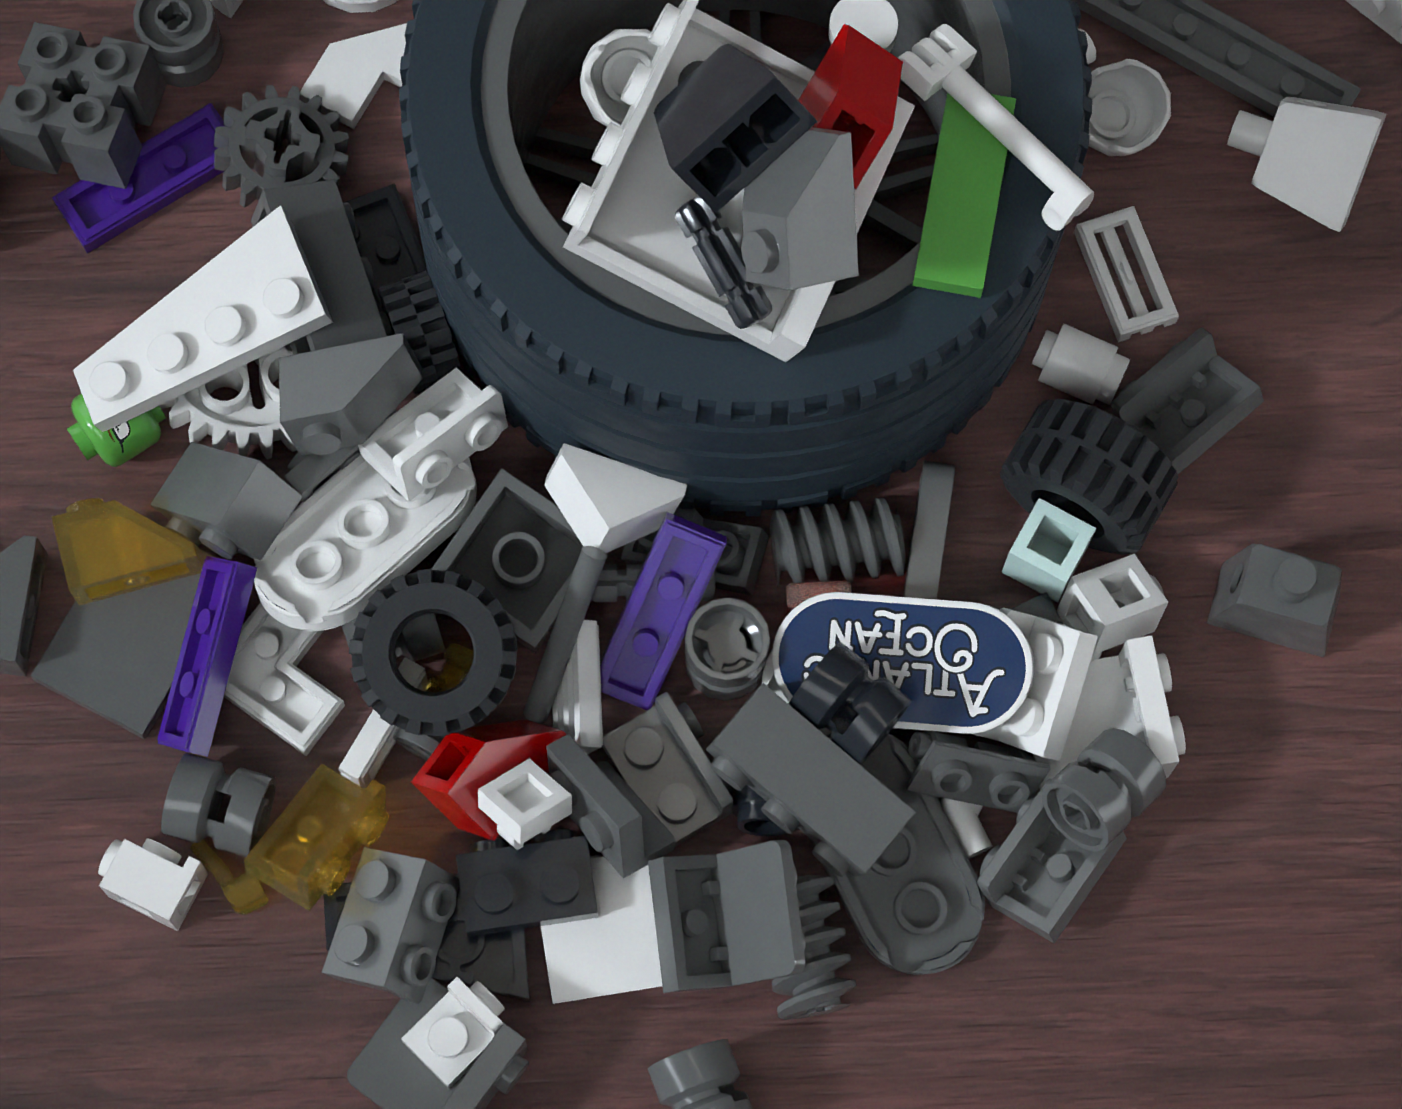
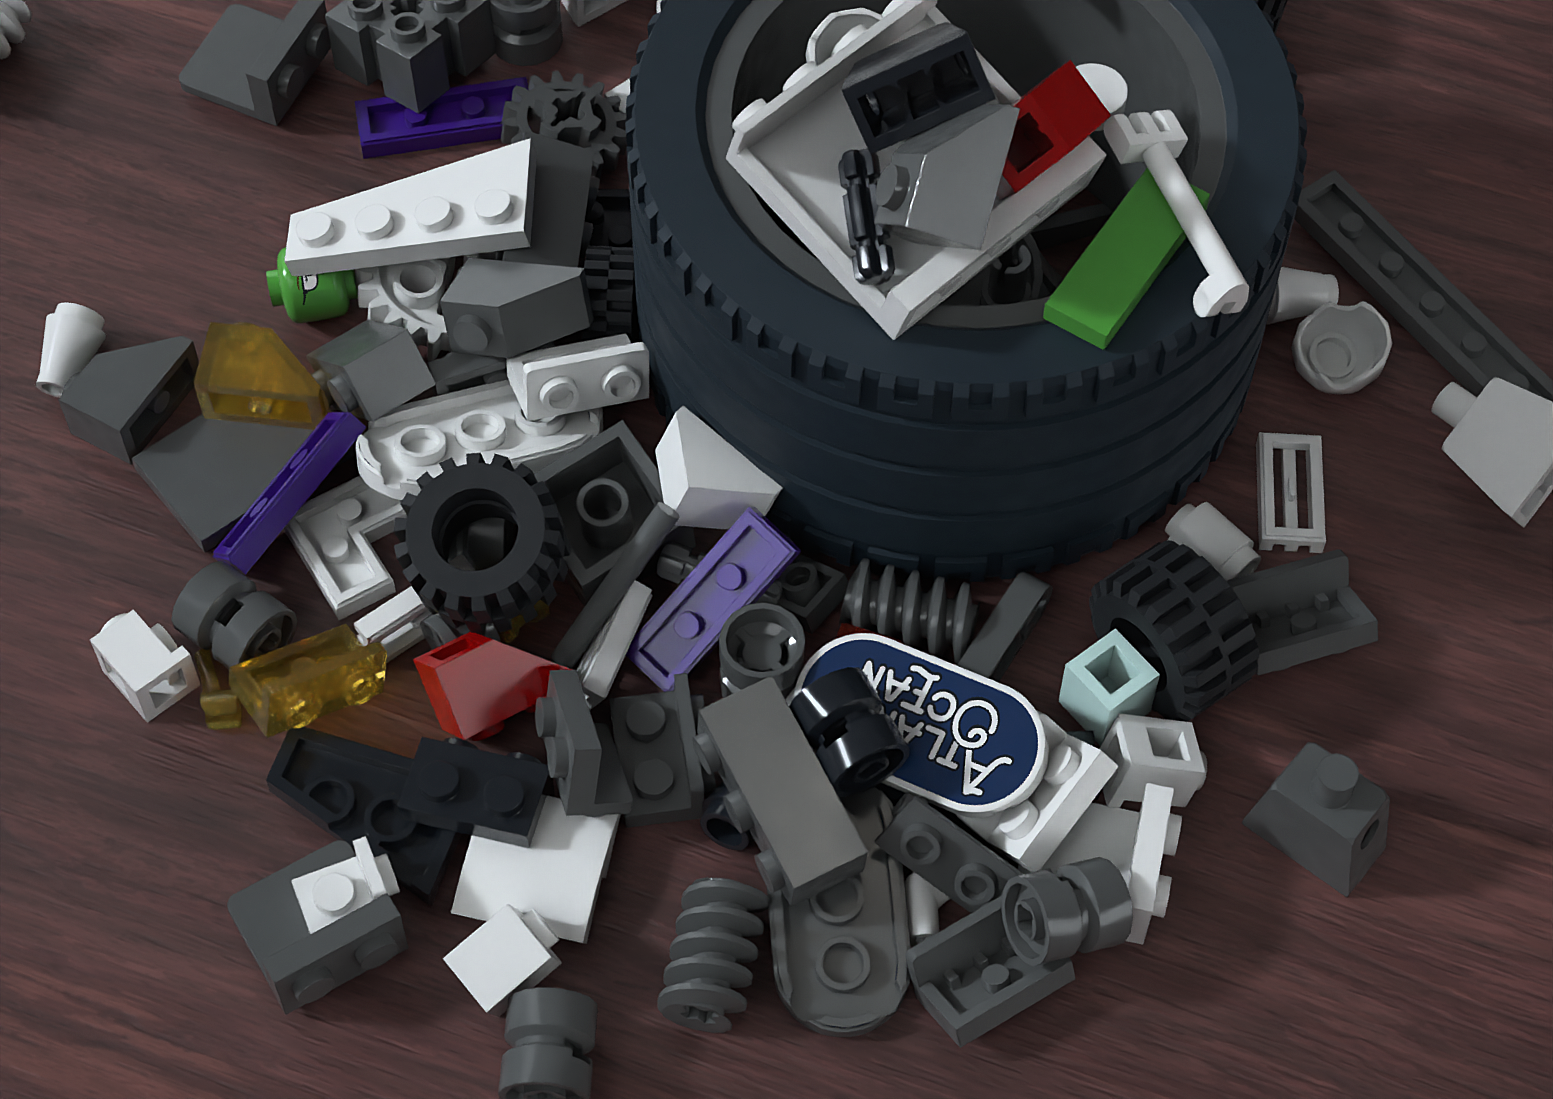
camera: 25 degrees right, 15 degrees down
dark grey bracket [322,847,460,1004] -> none
white tile [478,758,572,850] -> none
dark grey bracket [648,840,805,993] -> none
none -> white brick [443,903,562,1017]

